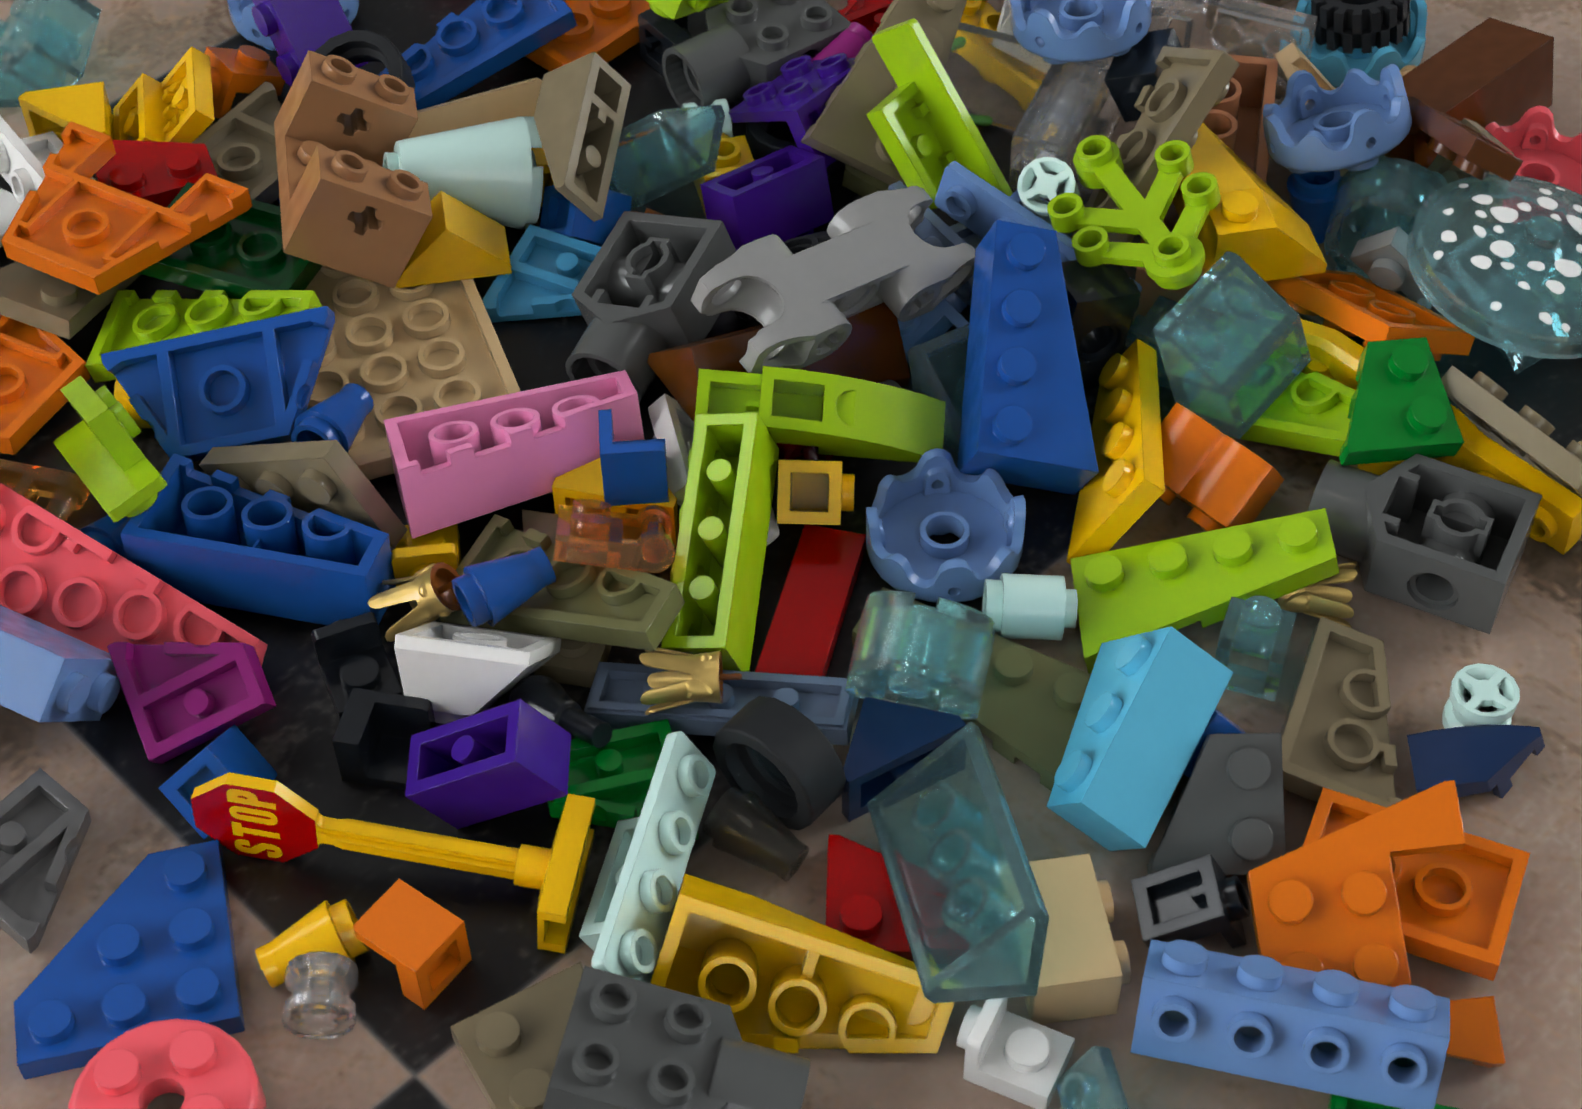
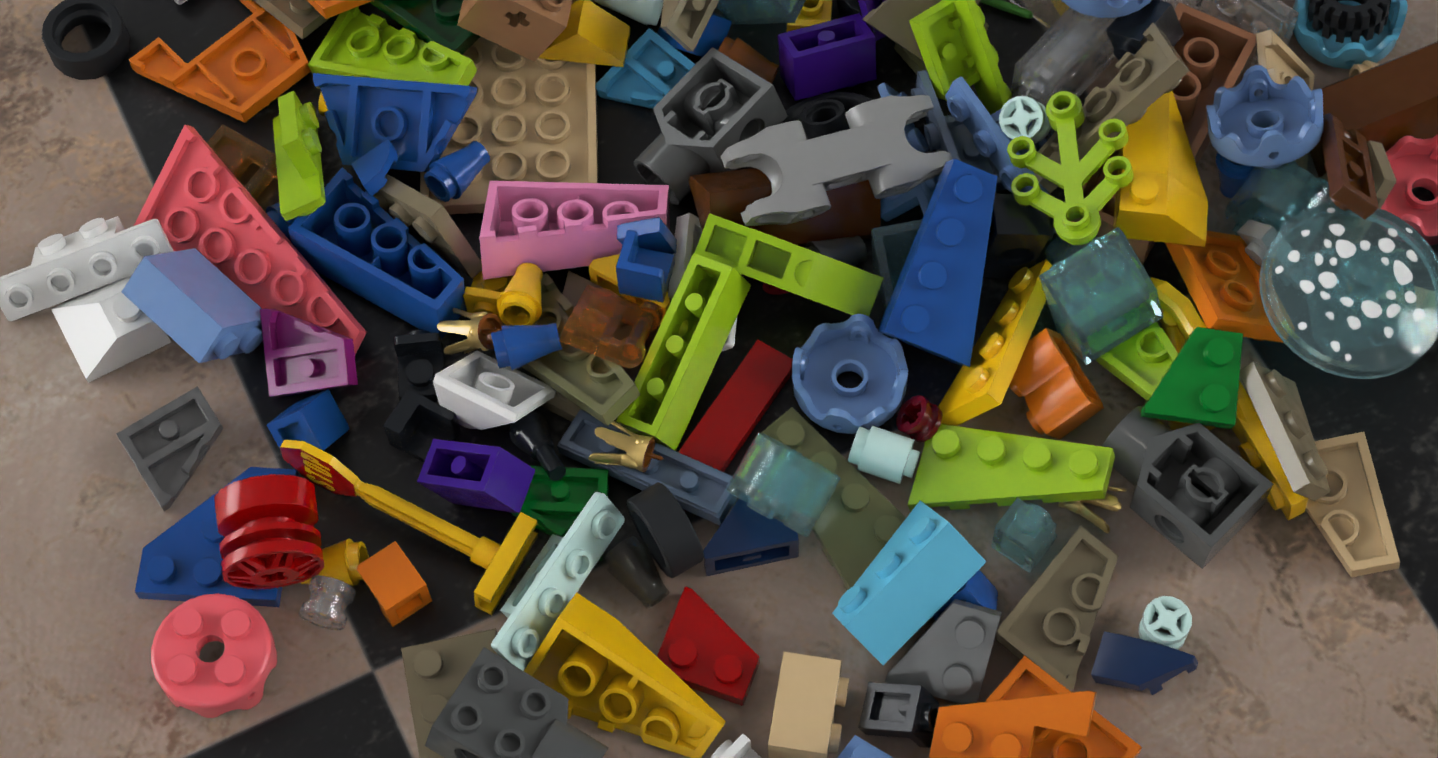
camera: 20 degrees right, 15 degrees up
yellow brick [777,459,855,525] -> none
clear light blue slope [867,721,1049,1003] -> none
none -> red wheel [214,474,324,589]
none -> blue tile [351,139,398,196]
none -> yellow cone [497,263,543,325]
none -> blue tile [617,217,677,254]
none -> dark red bush [896,395,943,443]

